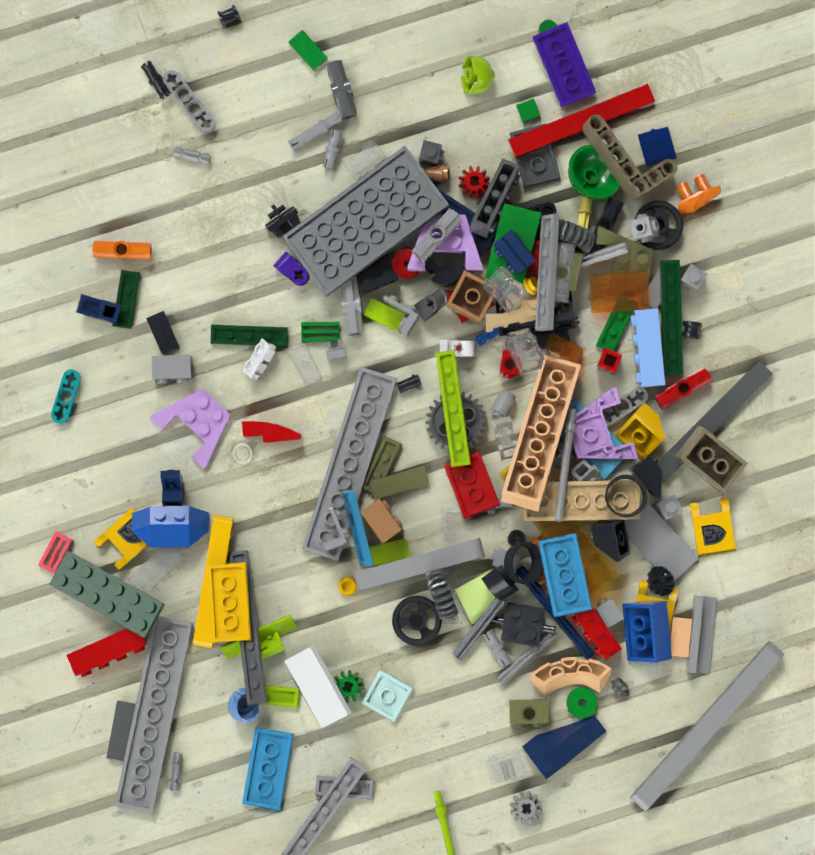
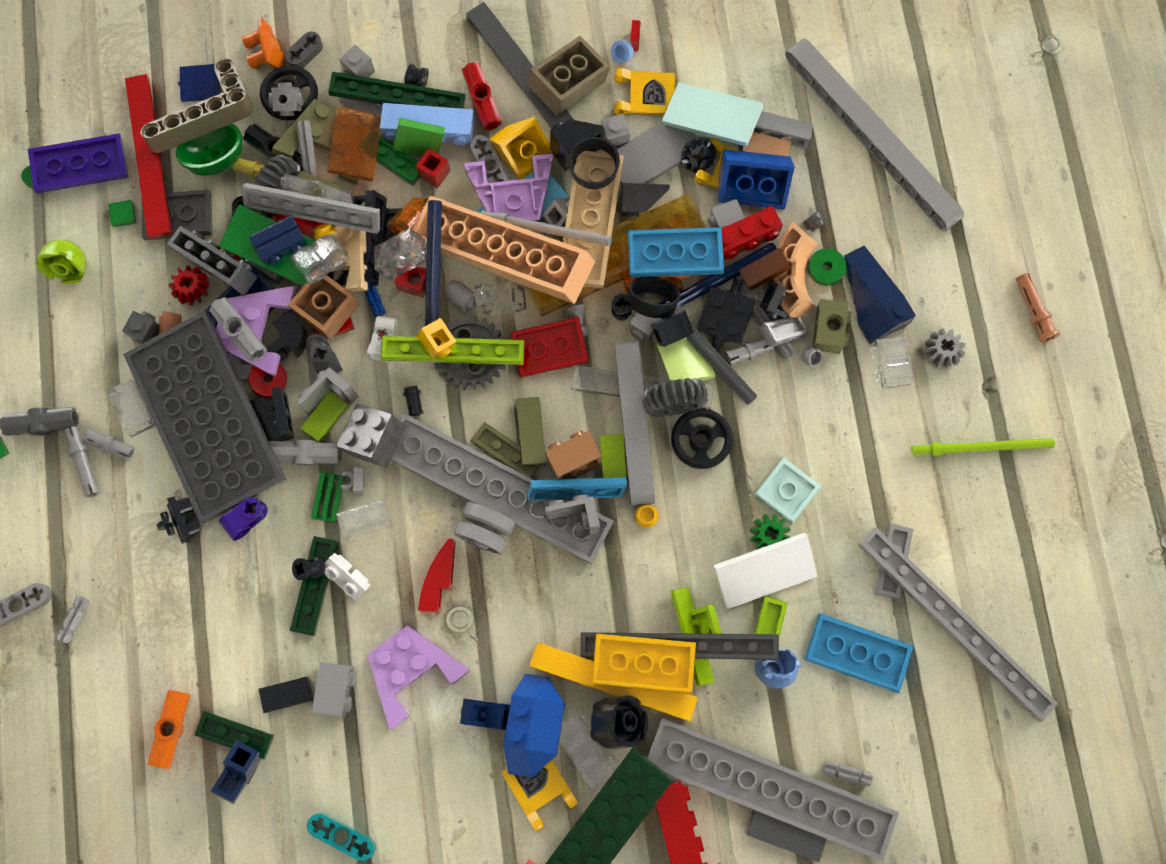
camera: 80 degrees left, 10 degrees down
none -> dark grey beam [286,31,323,68]
none -> black bush [292,556,325,580]
none -> flat silver brick [336,404,407,468]
none -> bright green tile [393,118,445,156]
none -> yellow brick [416,318,456,359]
none -> dark blue axle [425,200,442,326]
none -> light grey wheel [453,502,516,555]
none -> black brick [590,695,648,749]
none -> light blue tile [611,40,633,63]
none -> red tile [630,20,641,52]
none -> light aqua tile [662,82,763,147]
none -> reddish brown tile [738,248,791,291]
none -> black bracket [759,281,788,319]
none -> light grey tile [760,316,809,347]
none -> light grey hinge [802,347,823,367]

